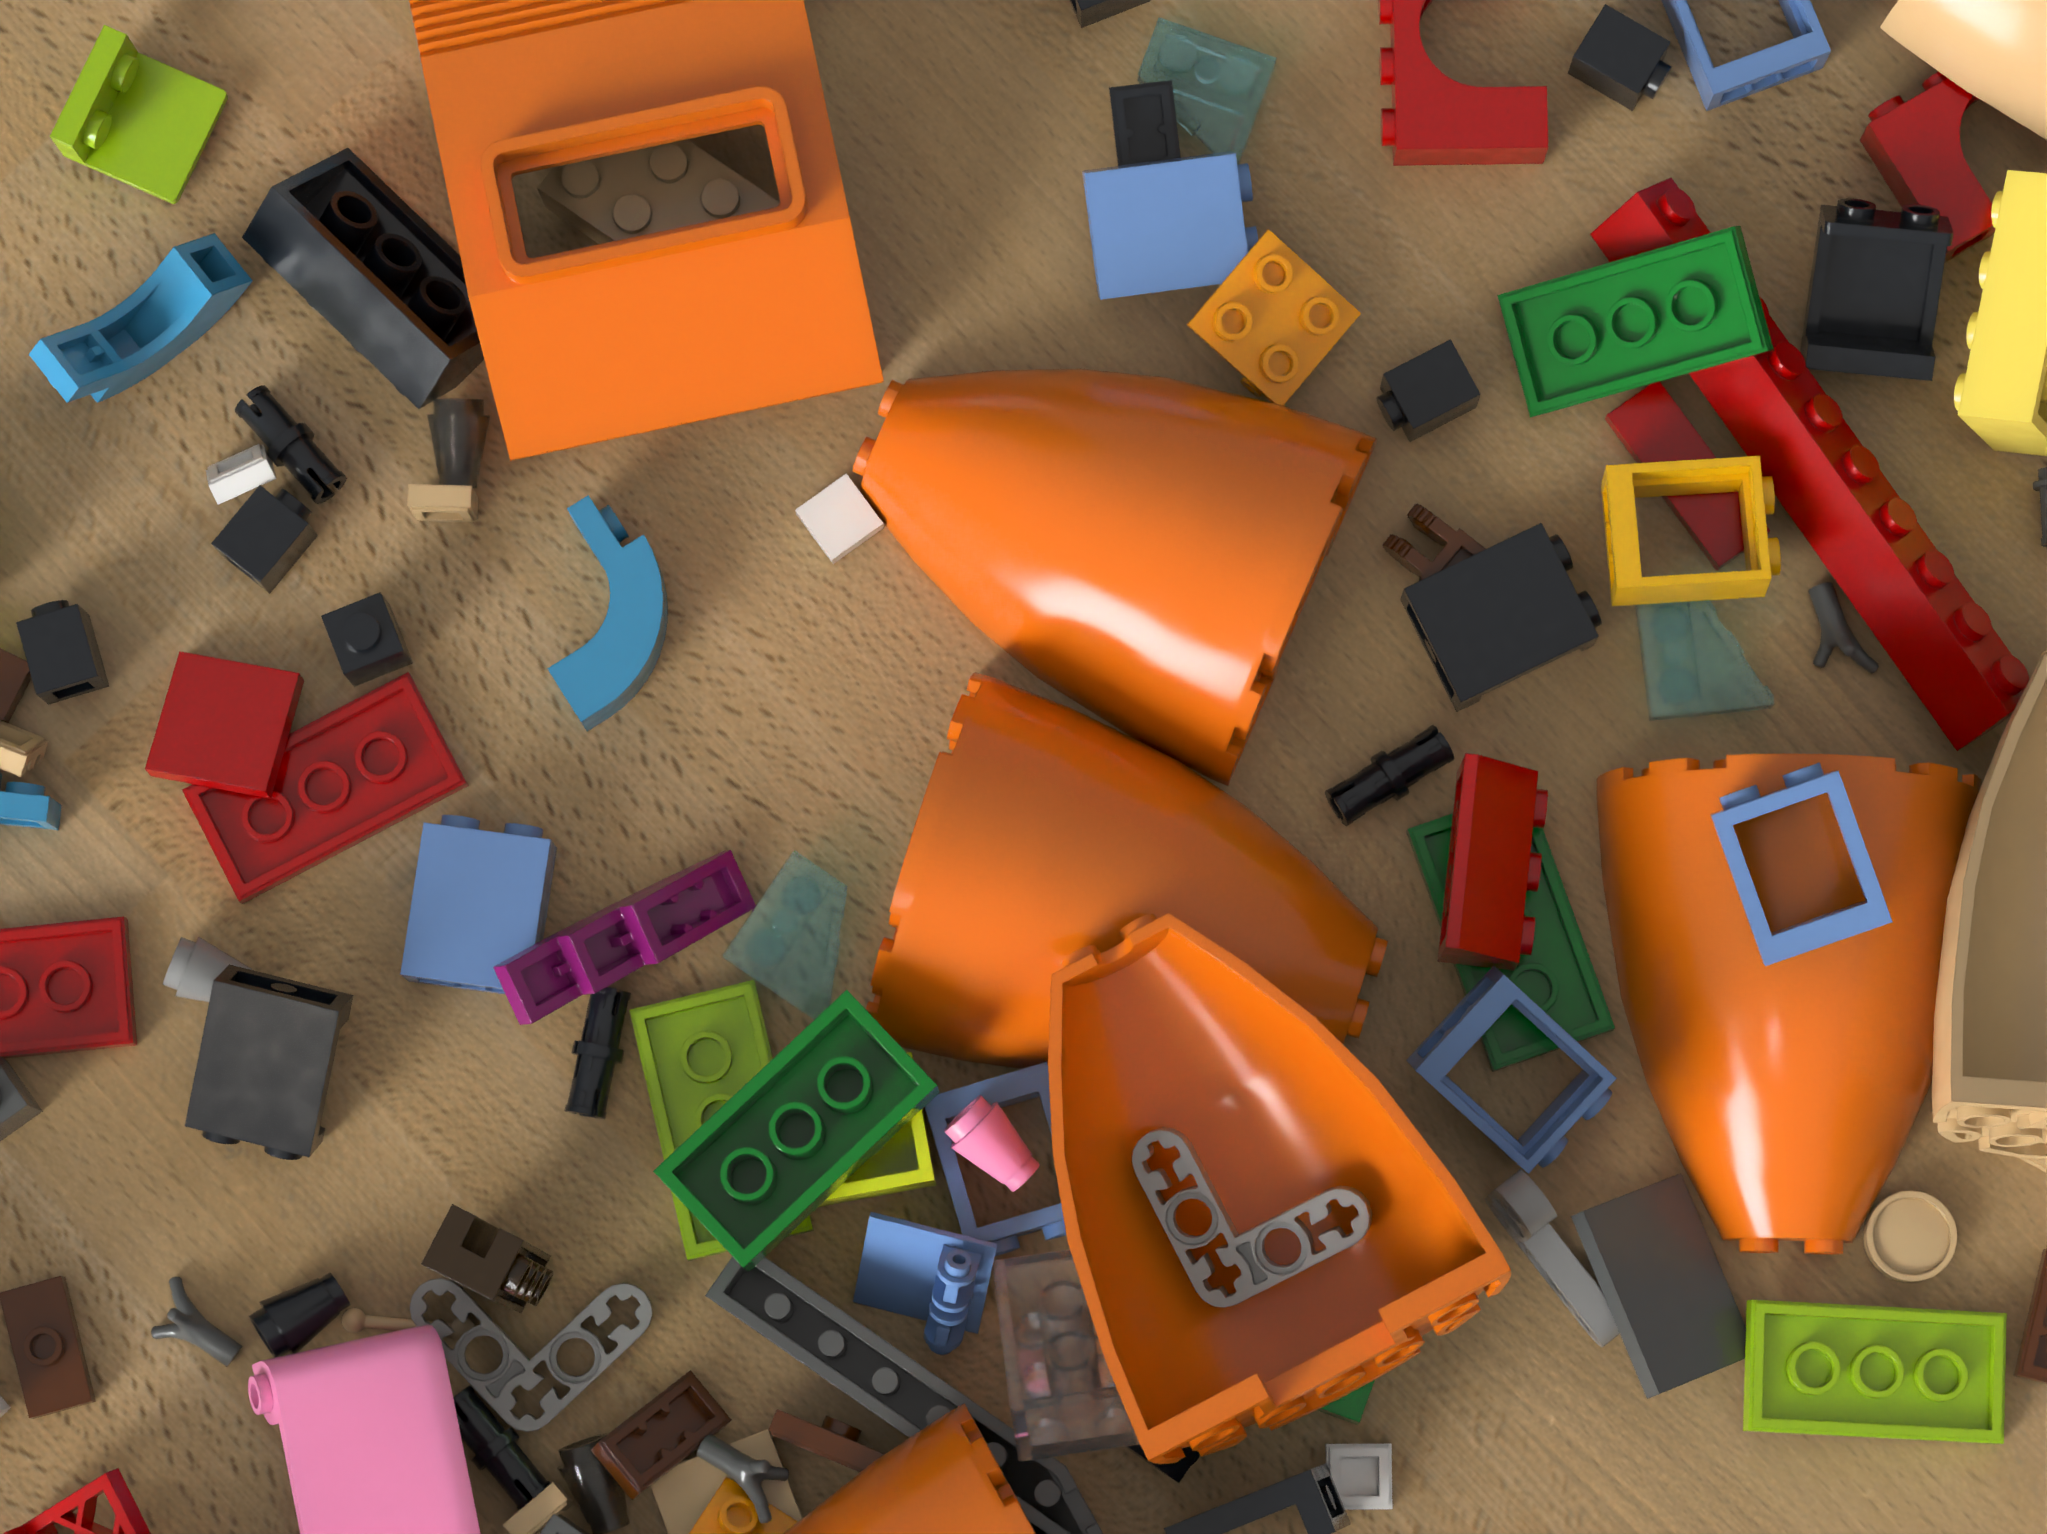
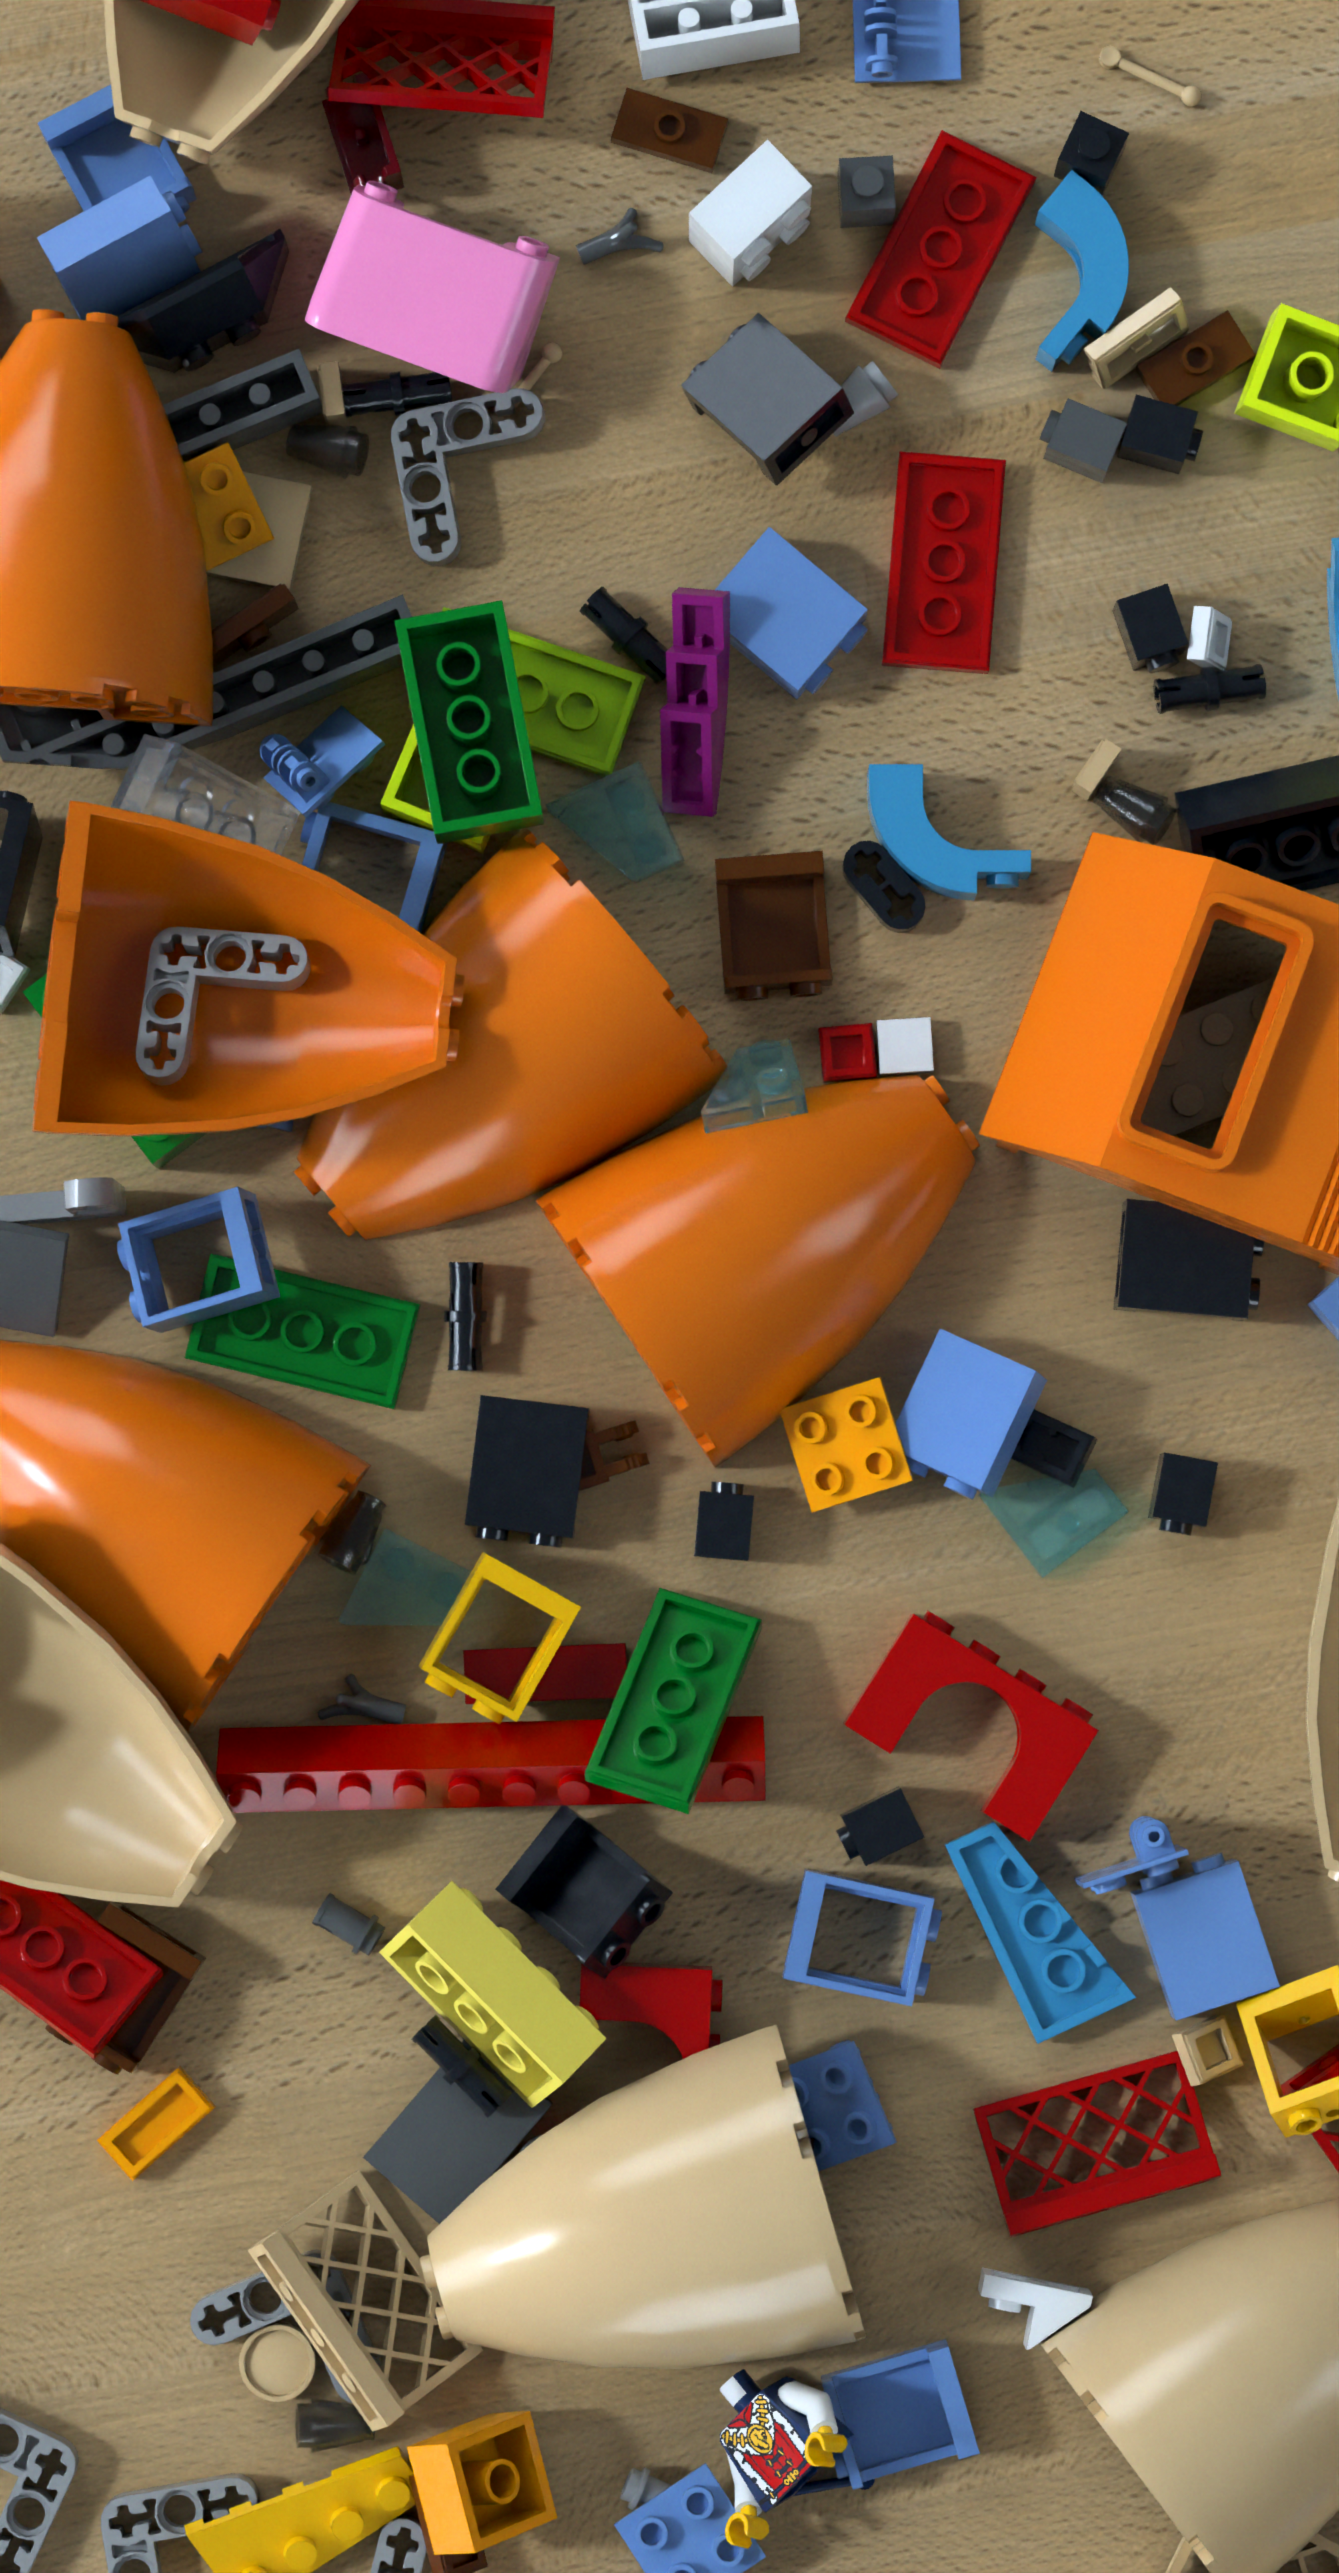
camera: 120 degrees right, 5 degrees up
red tile [145,651,304,799] -> none
black cone [249,1273,350,1358] -> none
black brick [321,592,413,687] -> none
dark brown brick [421,1204,554,1314] -> none
reddish brown plate [591,1370,732,1500] -> none
dark grey bar [697,1434,789,1523] -> none
bright pink cone [944,1095,1040,1192] -> none
red slope [1437,753,1548,970] -> none
medium blue window [1710,762,1893,966] -> none
none -> clear smoke cone [317,1490,386,1575]
none -> white brick [689,139,812,287]
none -> clear light blue wing [701,1038,808,1133]
none -> reddish brown panel [715,851,833,1001]
none -> red tile [818,1023,877,1083]
none -> black beam [842,841,926,933]
none -> dark grey brick [1039,398,1127,483]
none -> black panel [1113,1199,1264,1321]

